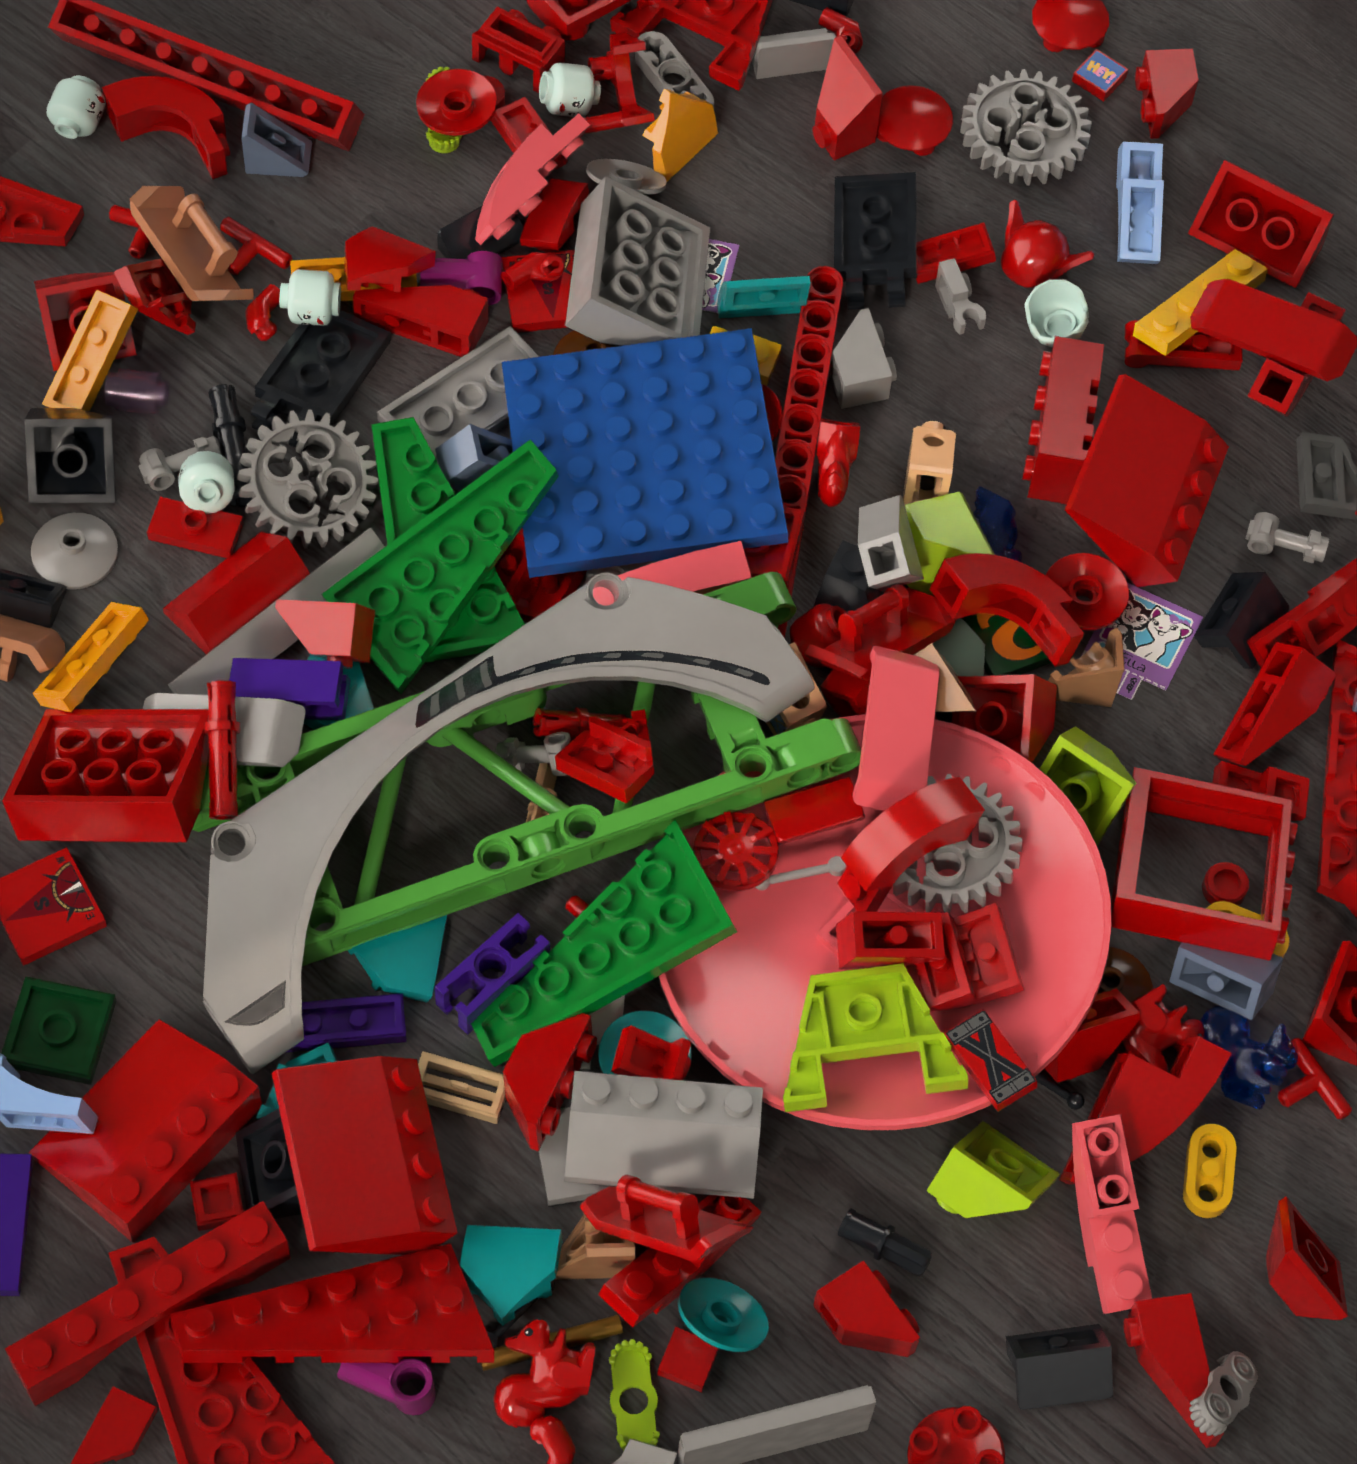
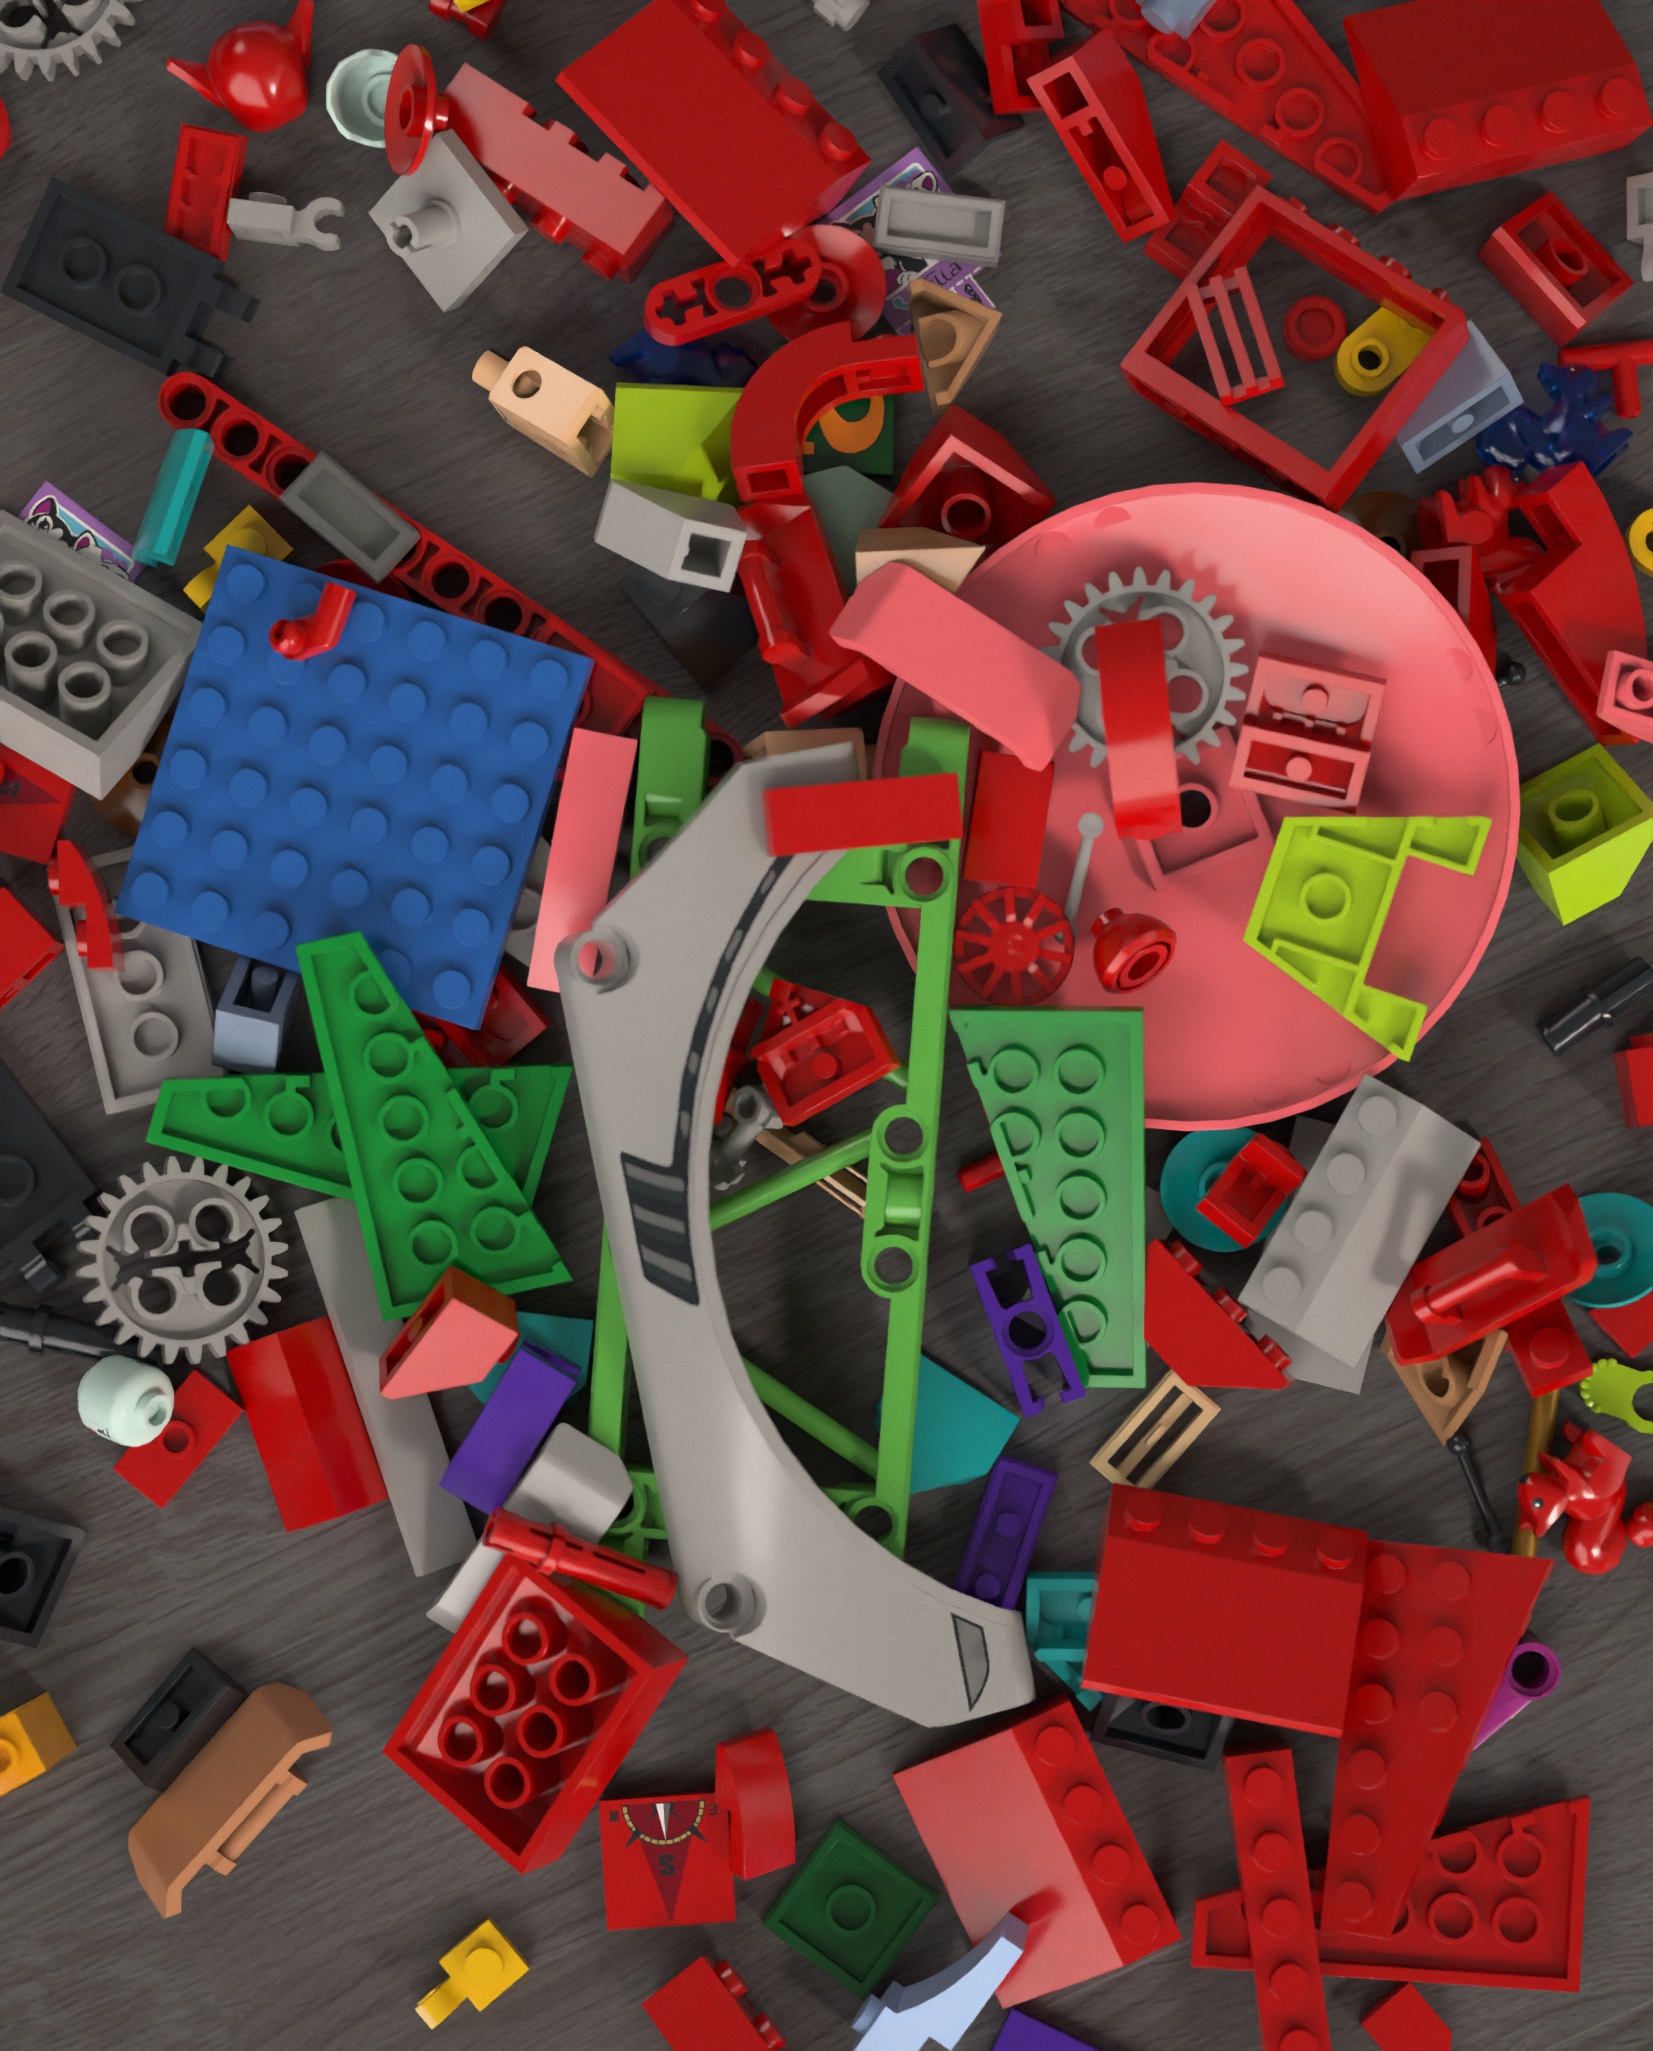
camera: 60 degrees left, 25 degrees up
light grey dish [31,513,118,590] -> none
light orange plate [33,602,149,712] -> none
light grey bar [138,436,221,491] -> none
red tile [190,1172,244,1231] -> none
teal slope [460,1225,563,1326] -> none
red head [790,603,846,668] -> none
red animal [816,418,860,507] -> none
light grey slope [829,308,897,409] -> none
red slope [836,911,945,969] -> none
tile [944,1009,1037,1112] -> none
lime slope [1039,726,1136,846] -> none
none -> red slope [48,840,125,972]
none -> red arm [269,581,357,661]
none -> dark grey tile [279,450,421,585]
none -> light grey tile [368,129,529,313]
none -> red dish [384,44,449,176]
none -> red beam [643,239,822,346]
none -> red slope [715,1727,795,1880]
none -> red tile [761,773,964,857]
none -> light grey tile [872,185,1006,268]
none -> red brick [1090,908,1177,994]
none -> red tile [1184,266,1285,407]

